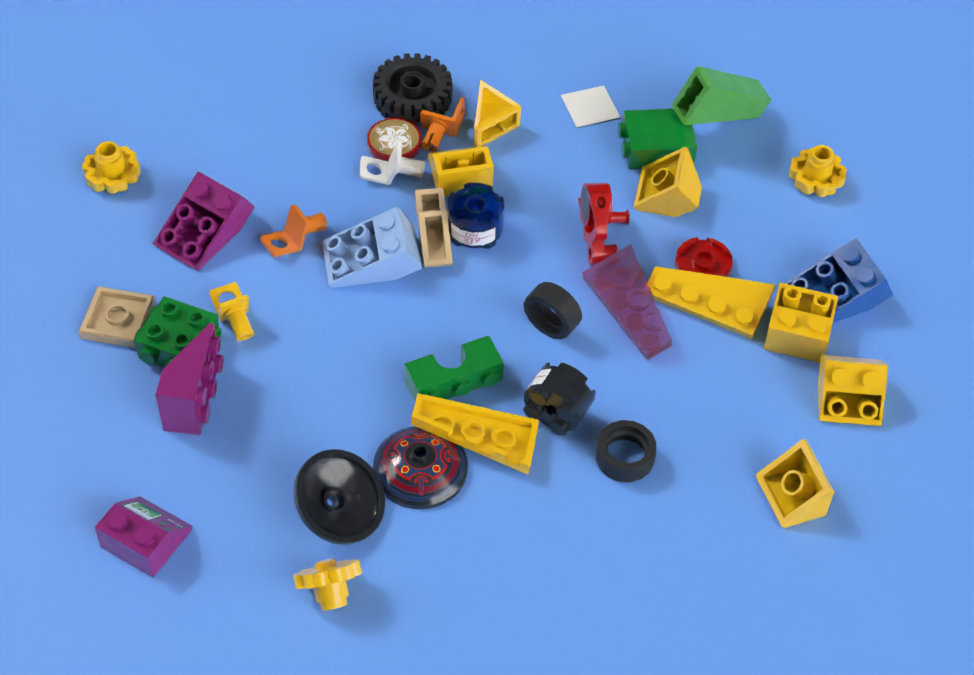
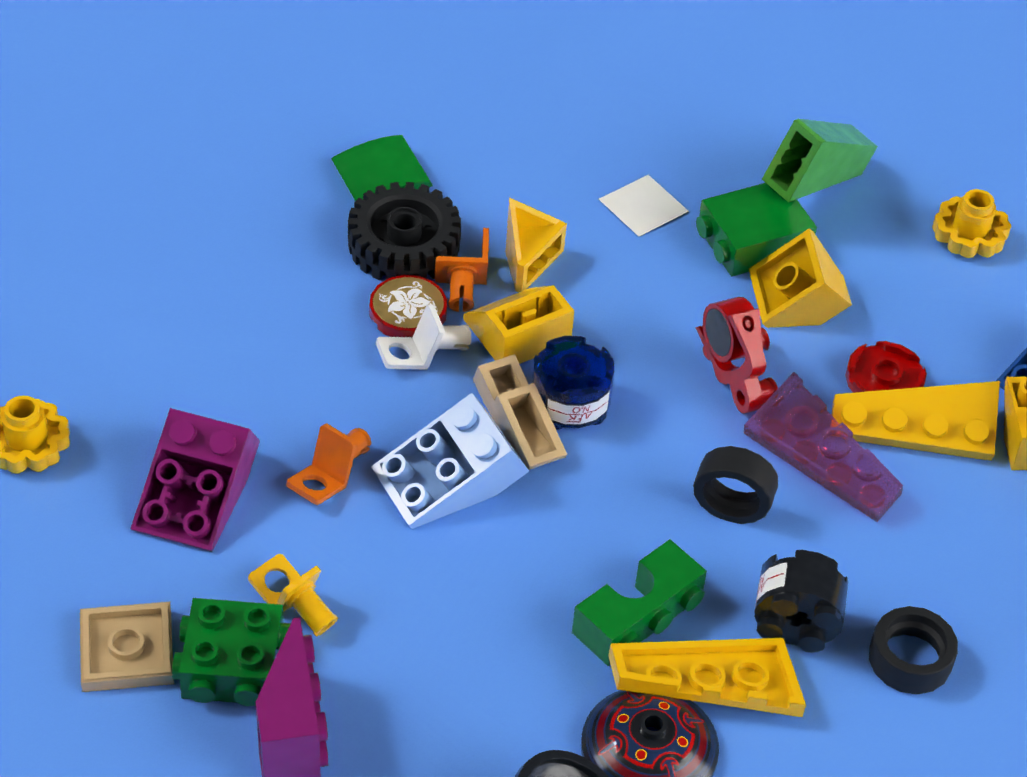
camera: 20 degrees left, 5 degrees down
none -> green slope [331,135,433,201]

